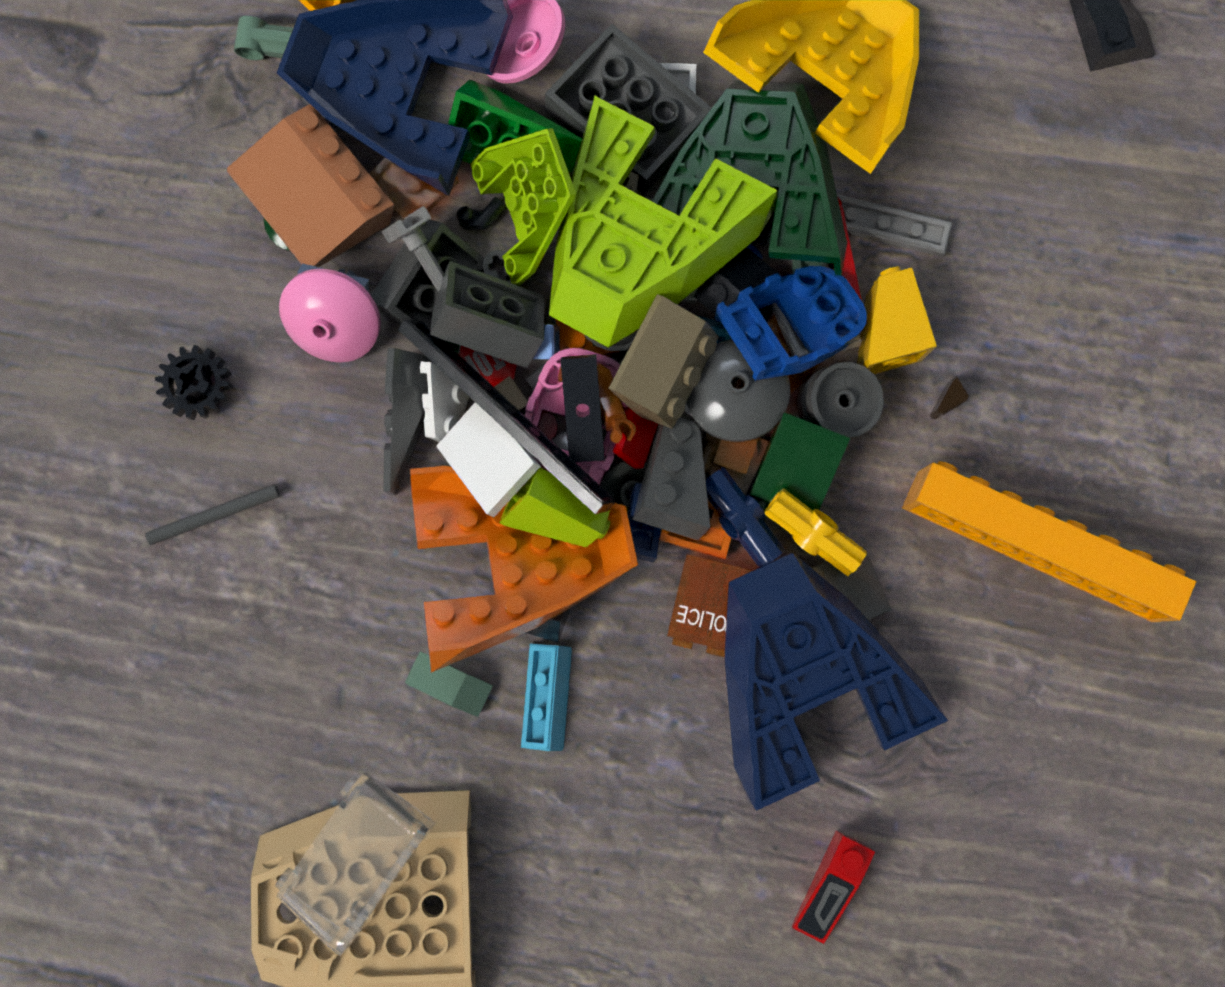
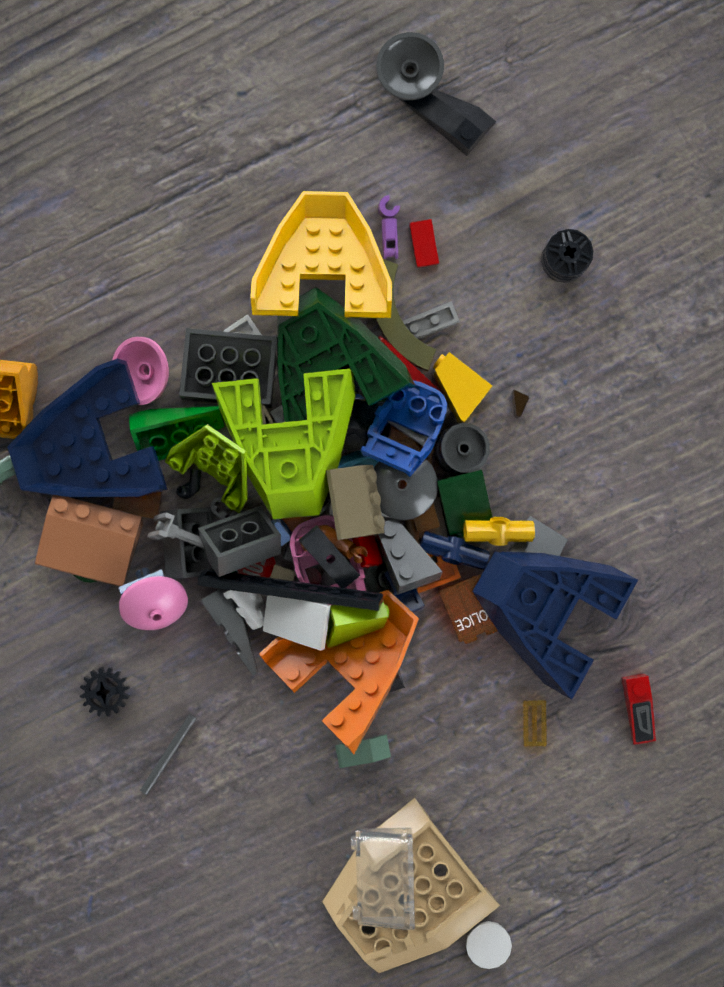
camera: 35 degrees left, 5 degrees up
medium azure slope [521,644,572,751] -> none
light orange brick [902,461,1196,622] -> none
none -> olive tile [376,259,436,372]
none -> medium lavender piece [378,195,400,259]
none -> red tile [409,219,439,268]
none -> clear yellow tile [523,700,547,746]
none -> black wheel [541,229,594,283]

